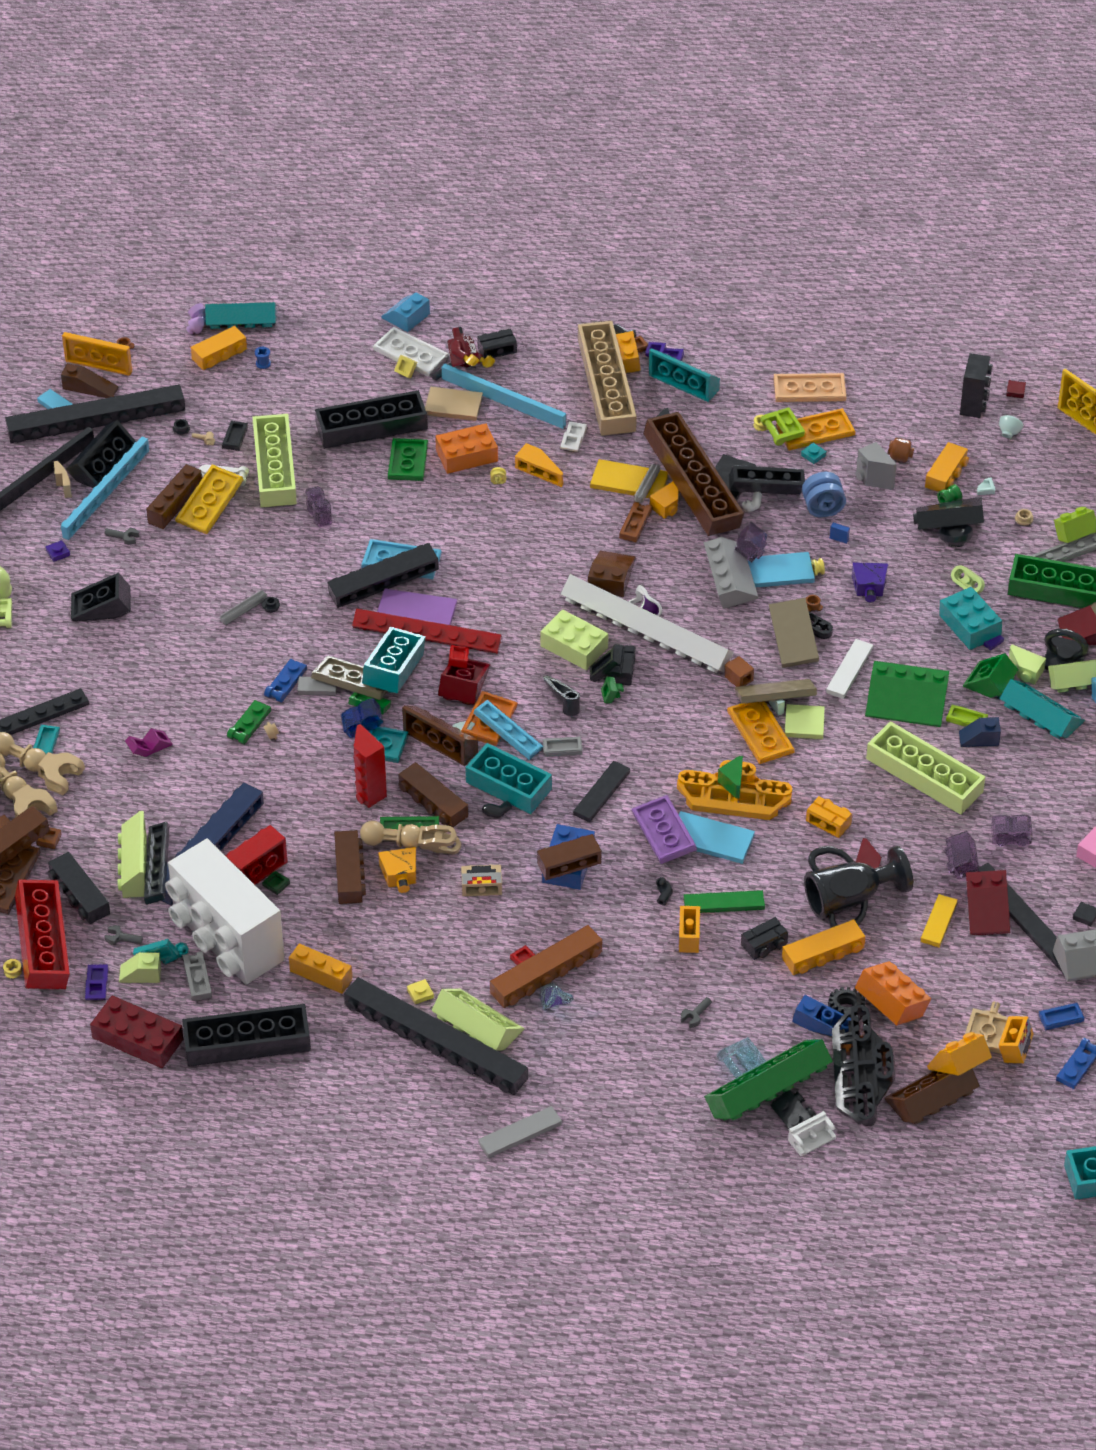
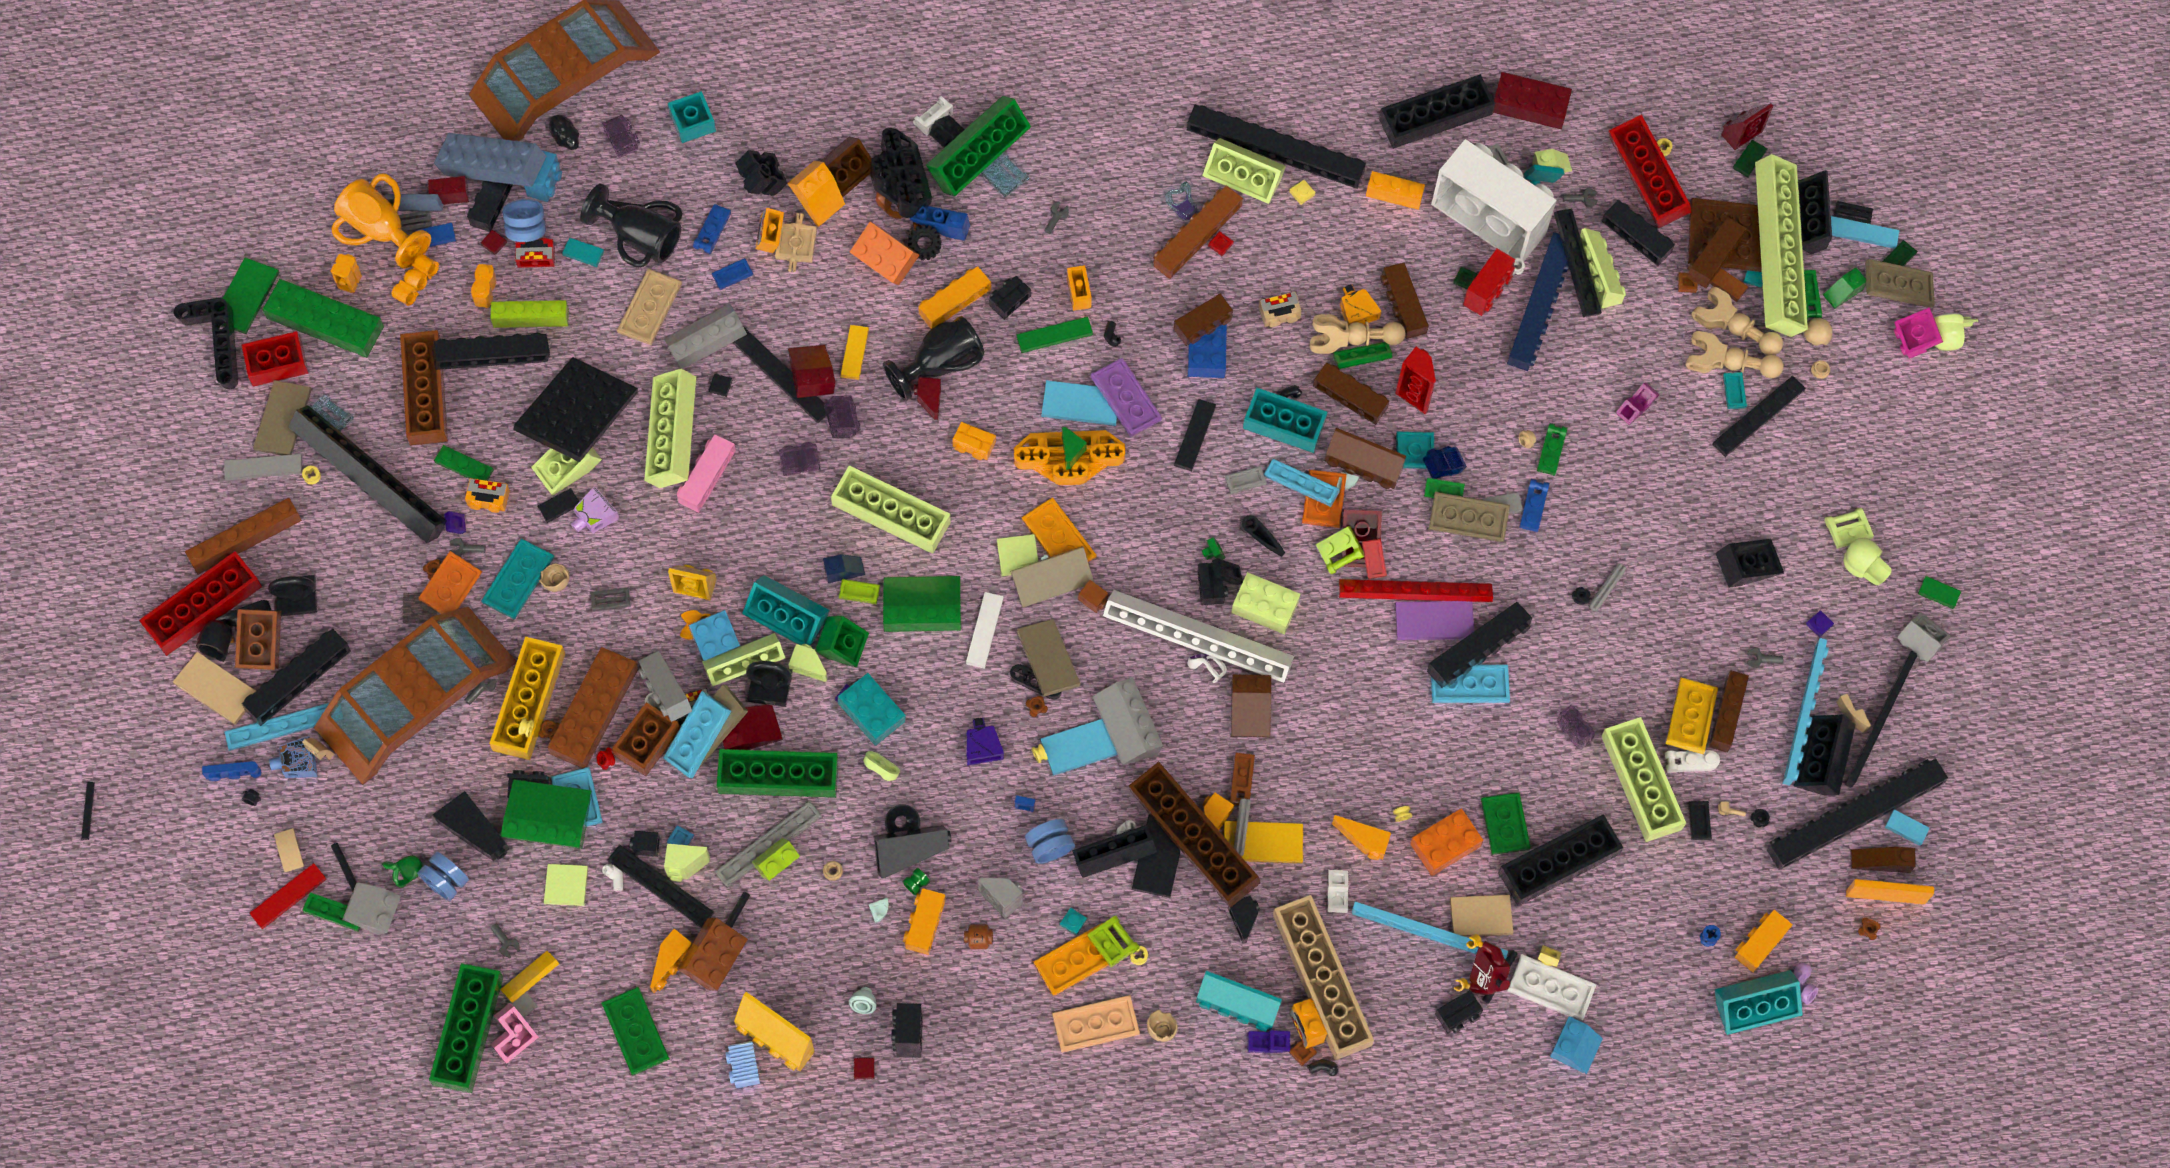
camera: 165 degrees right, 20 degrees up
dark purple slope [85,964,109,1000] -> none
teal brick [362,627,426,694] -> none
light grey tile [478,1106,562,1158] -> none
clear purple brick [735,521,768,563] -> none
none -> black brick [735,150,788,196]
none -> tan hair [1147,1010,1178,1042]
none -> lime plate [1315,526,1365,575]

